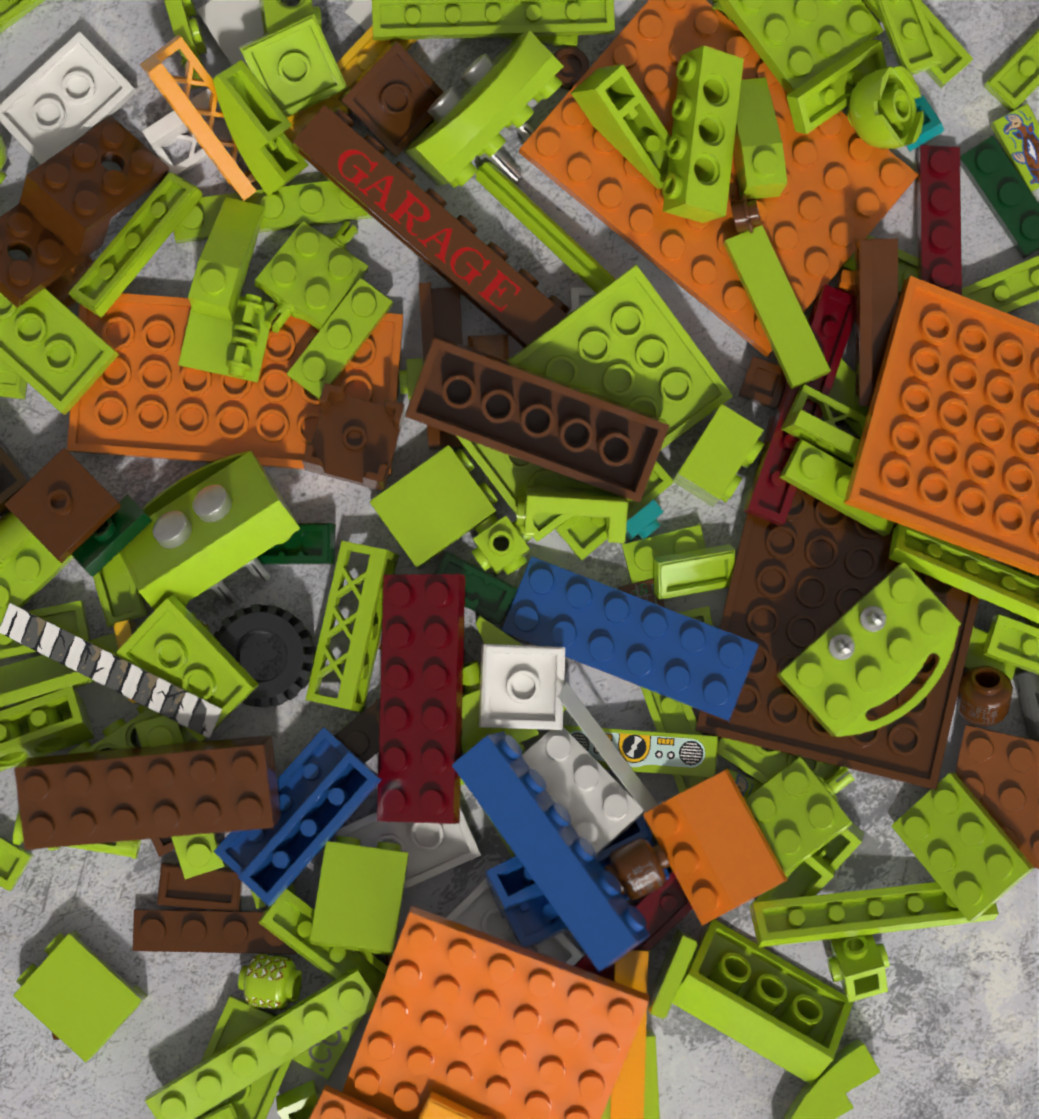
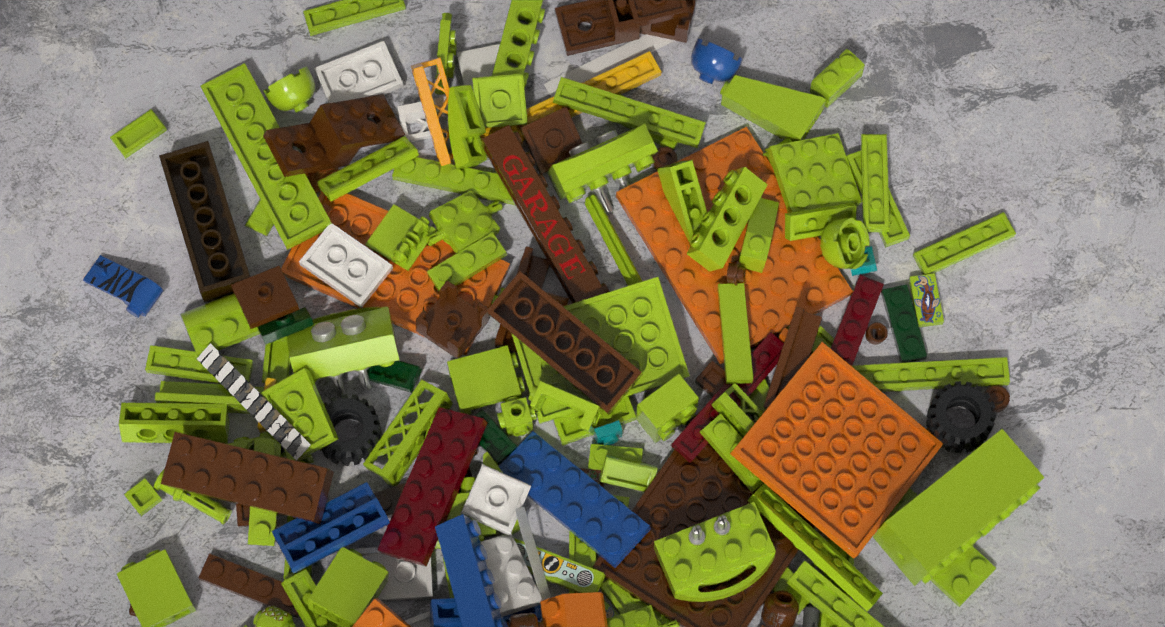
camera: 25 degrees right, 15 degrees down
reddish brown tile [157,863,243,912] -> none
lime slope [188,197,266,322] -> none
none -> white plate [299,224,393,308]
none -> reddish brown hinge [865,322,888,345]

